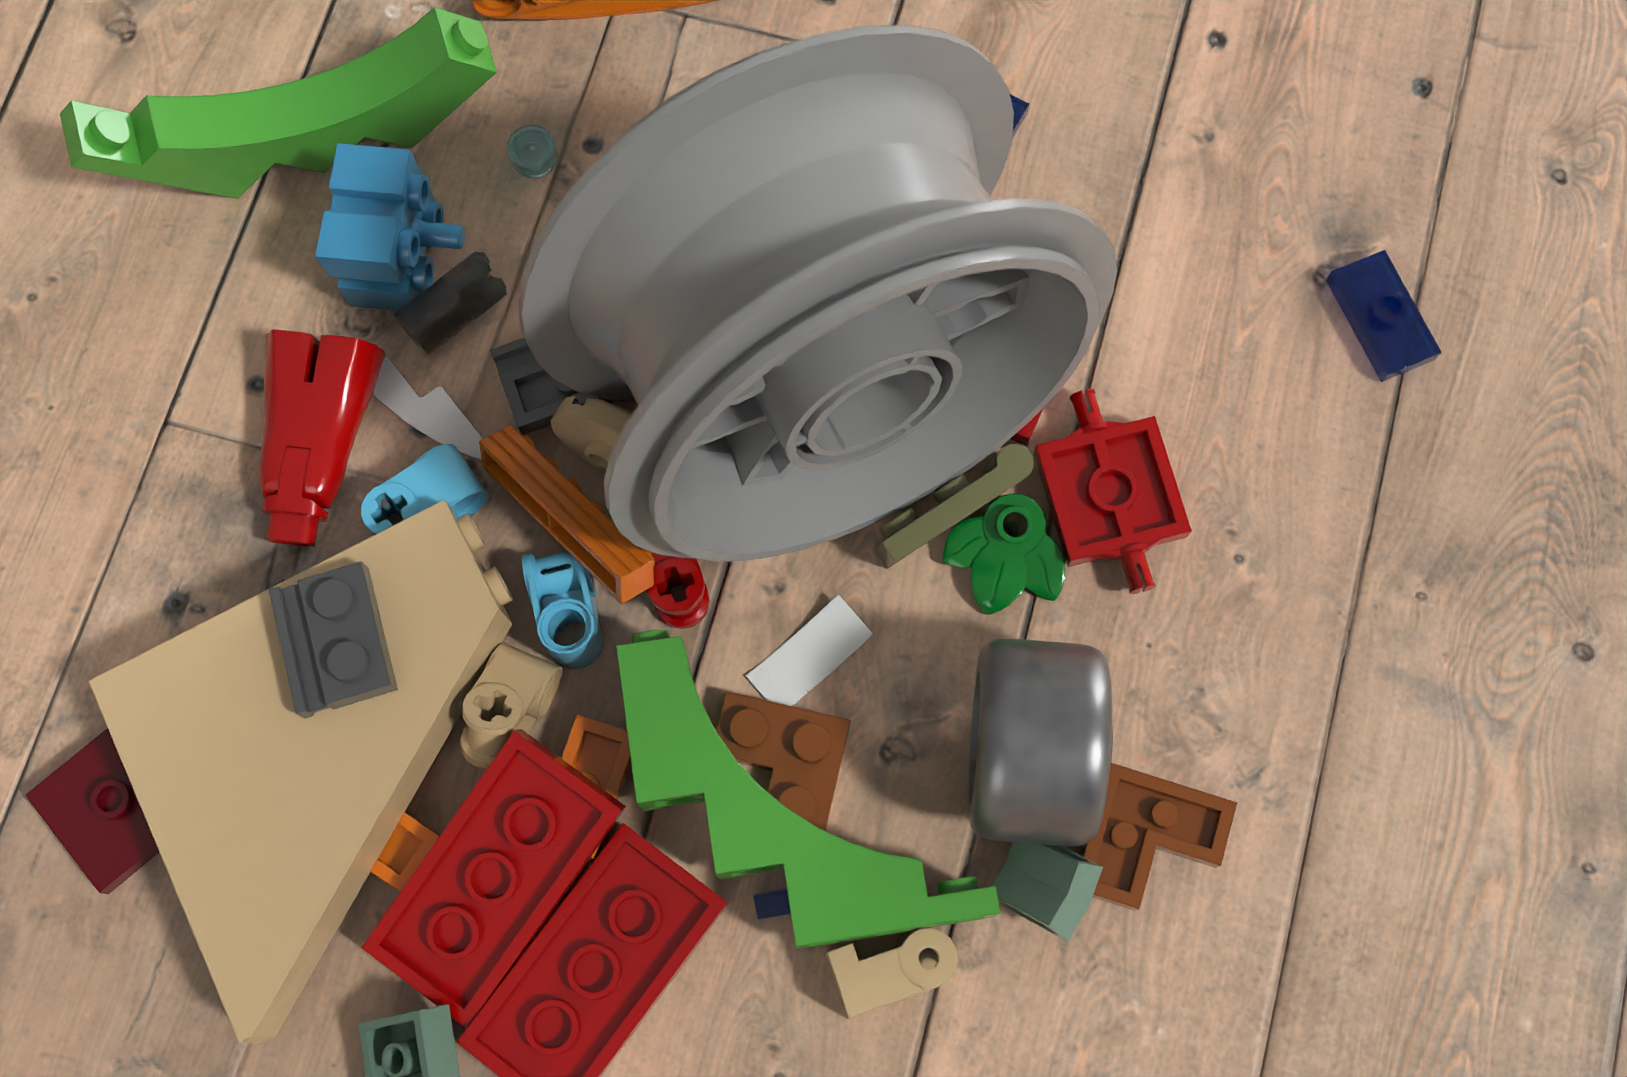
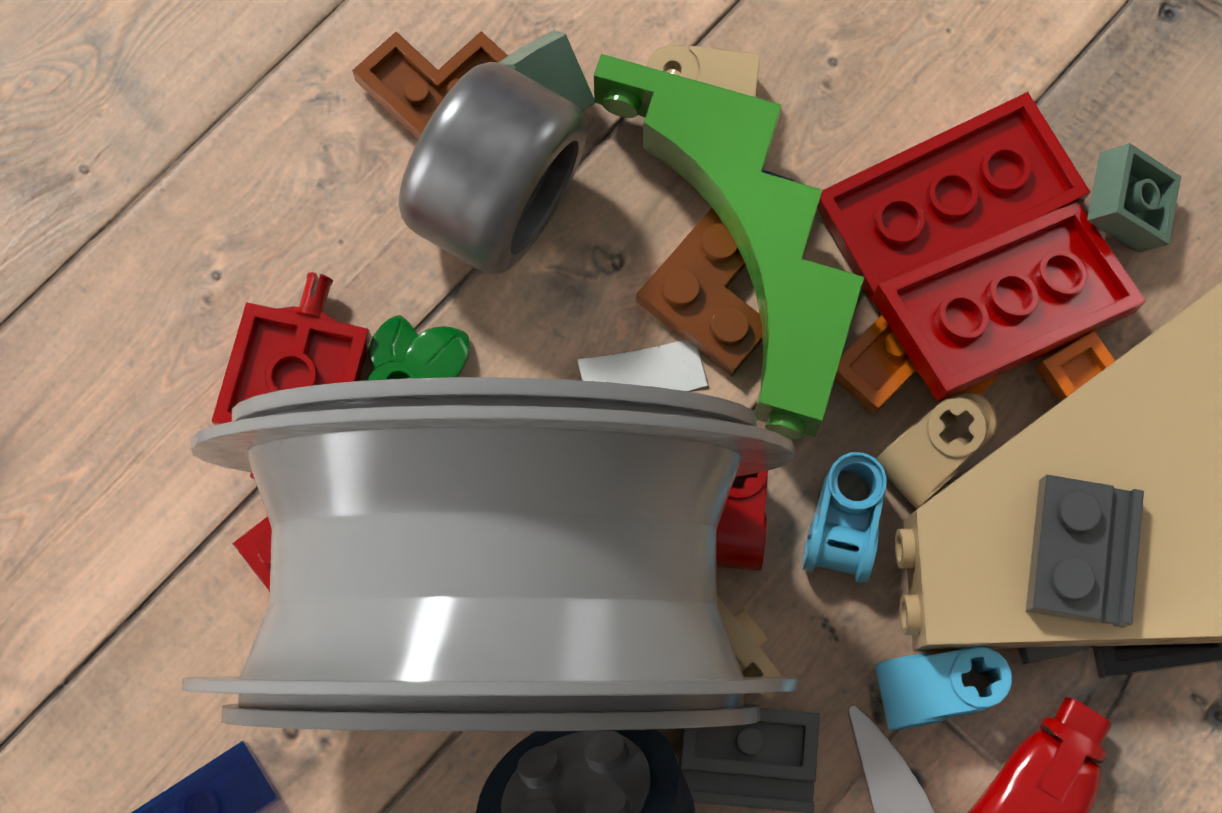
camera: 160 degrees left, 0 degrees up
orange piece [479,425,655,605] -> none

